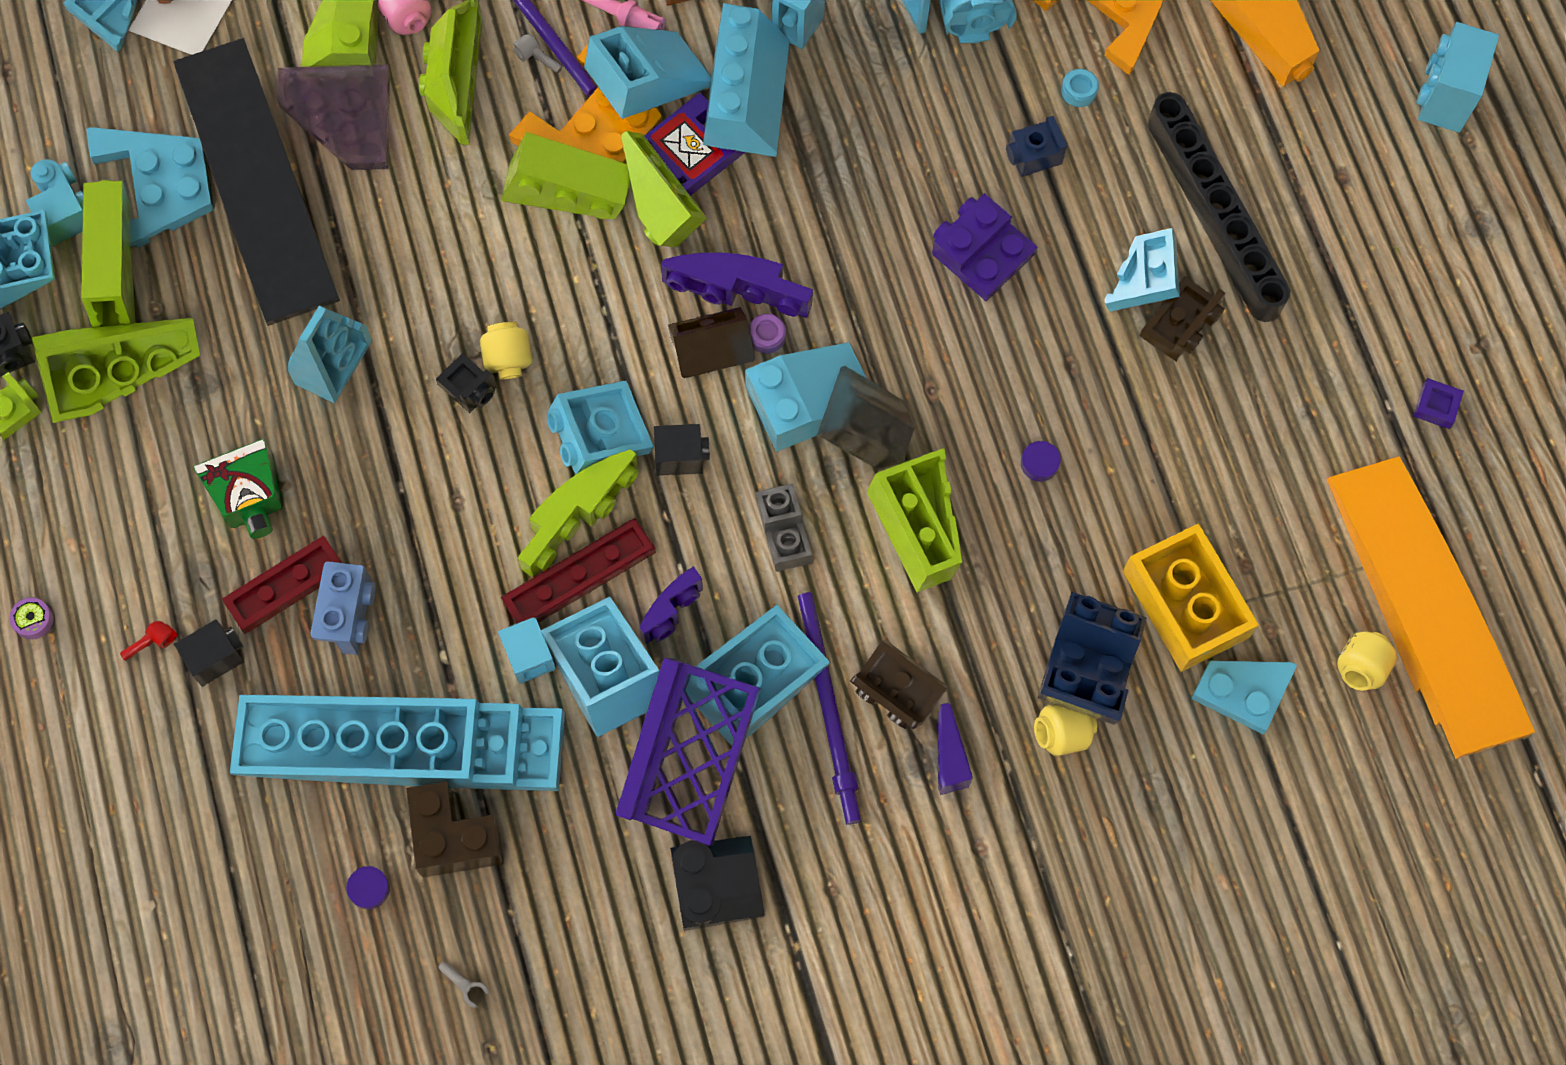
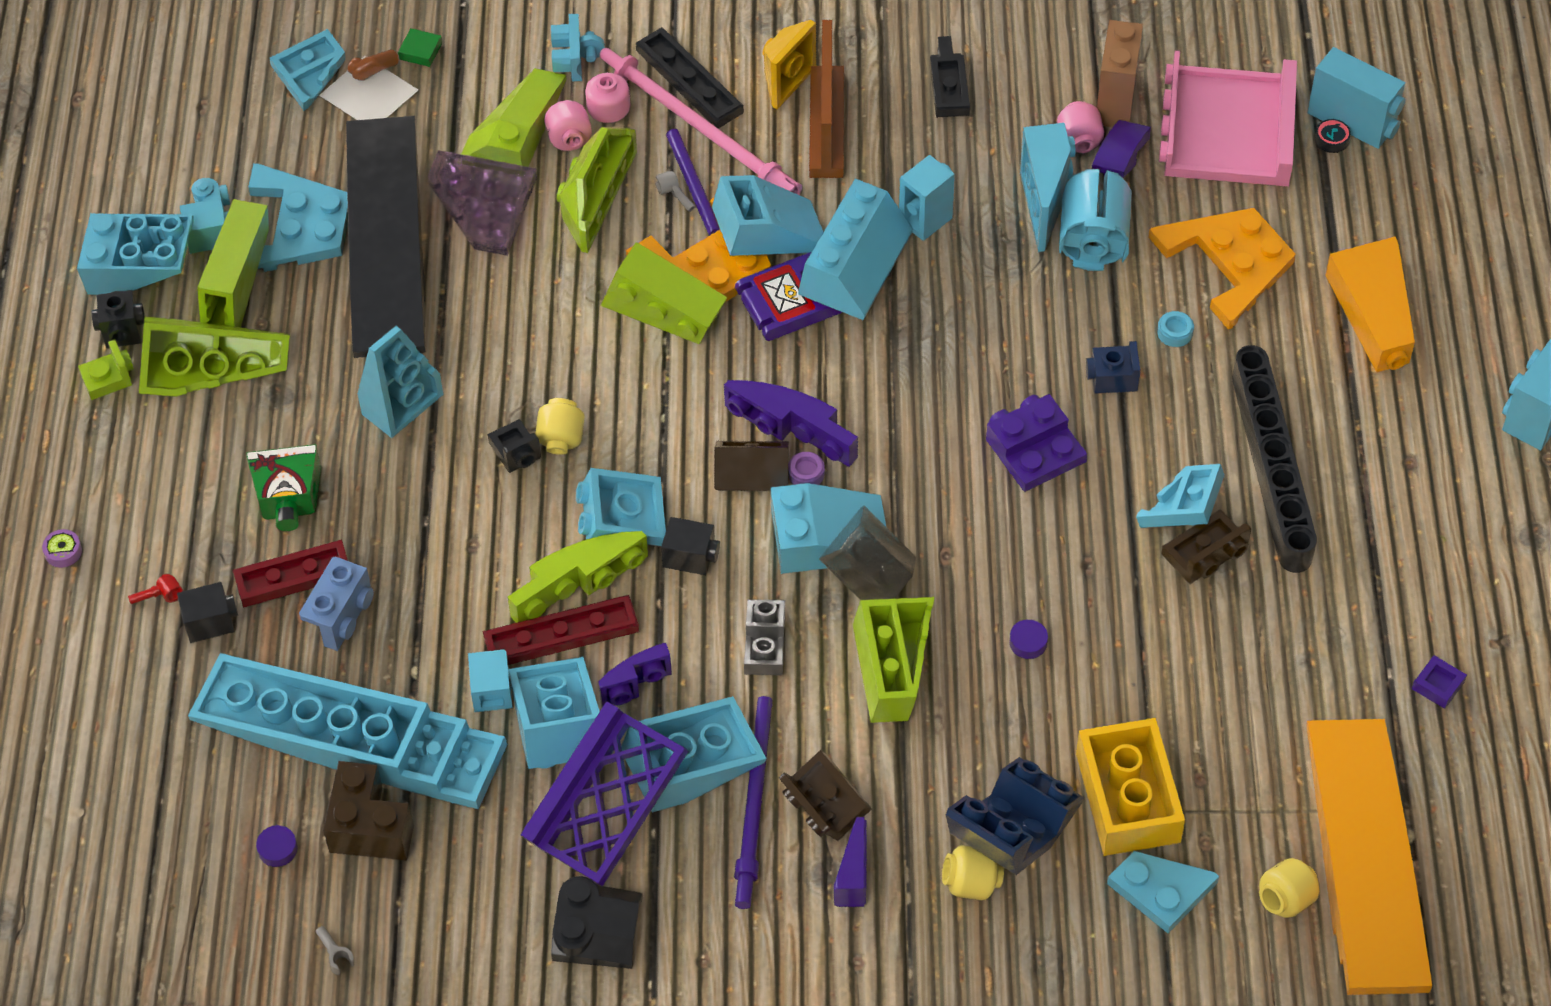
camera: 20 degrees right, 15 degrees down
lime slope [621,131,707,248] -> none

